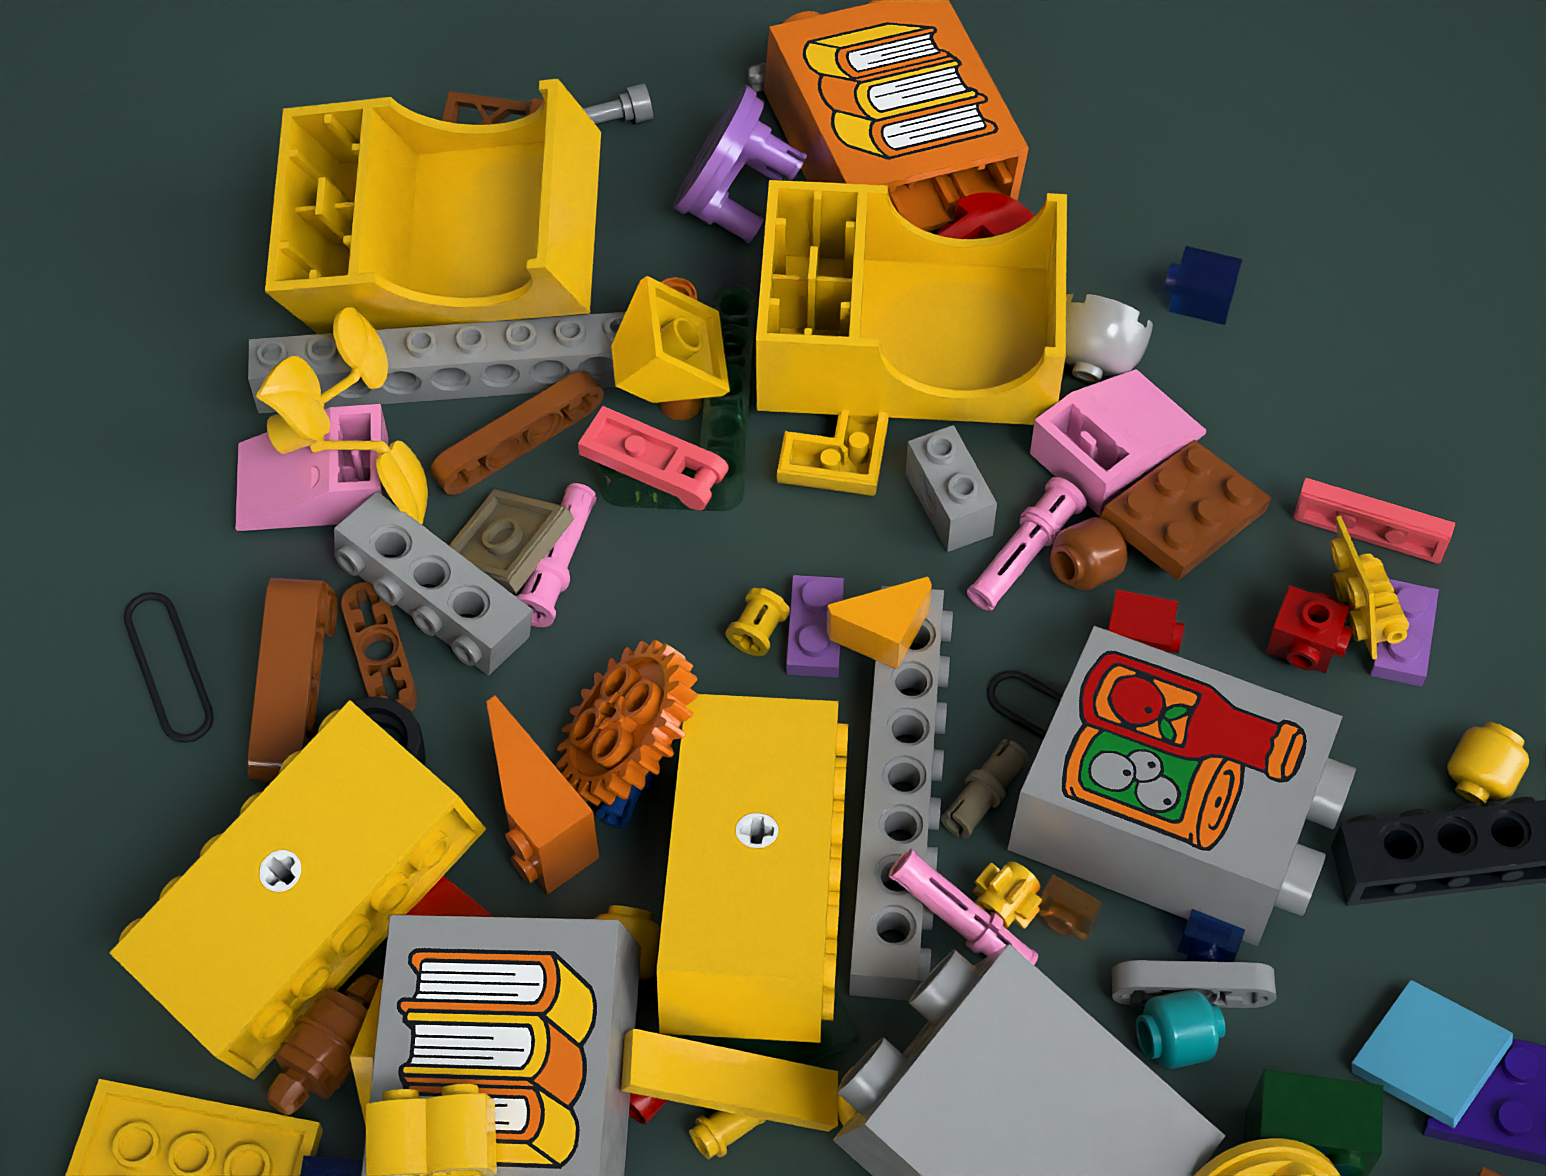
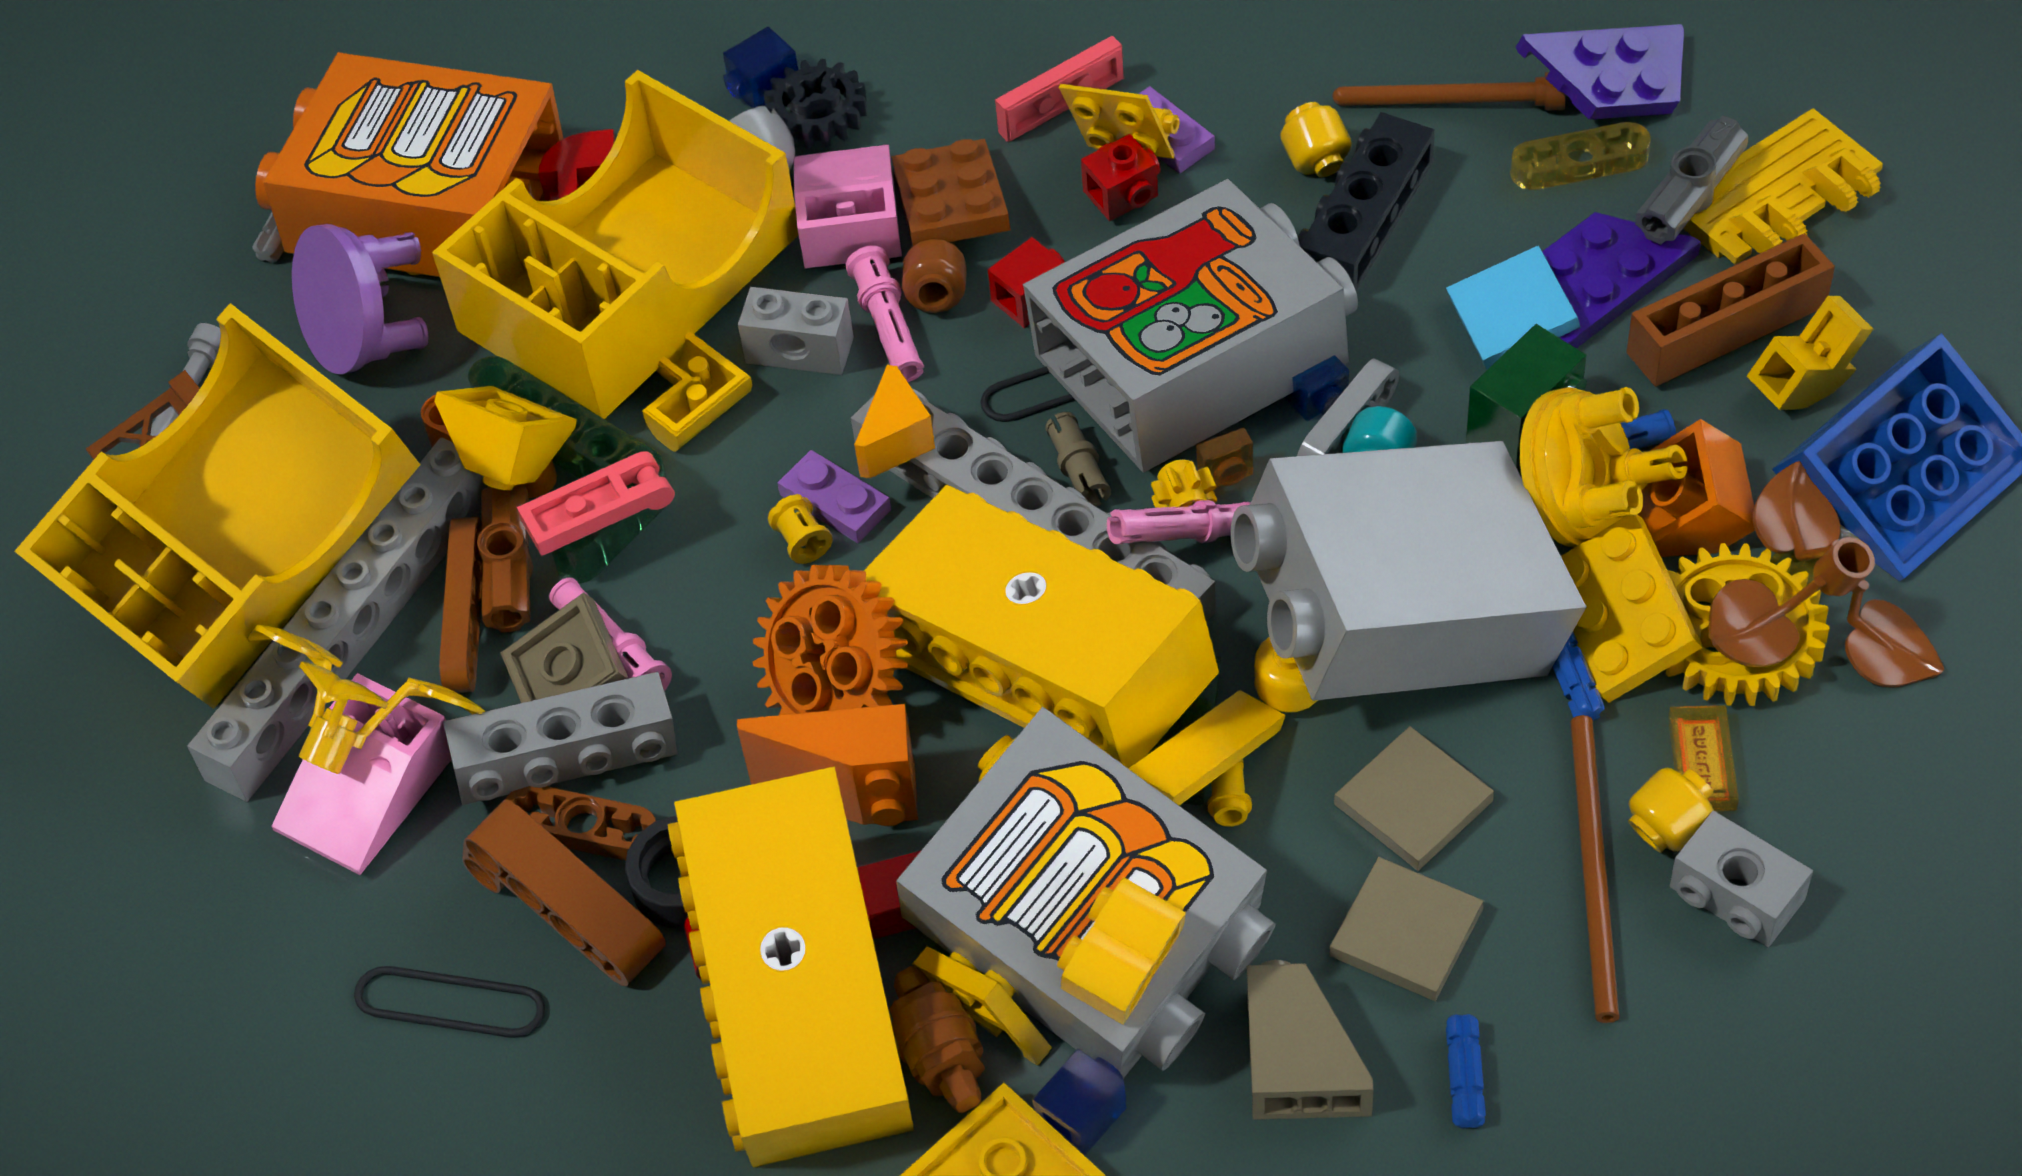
camera: 50 degrees left, 5 degrees down
none -> dark orange piece [477,485,534,633]
none -> black gear [764,58,867,149]

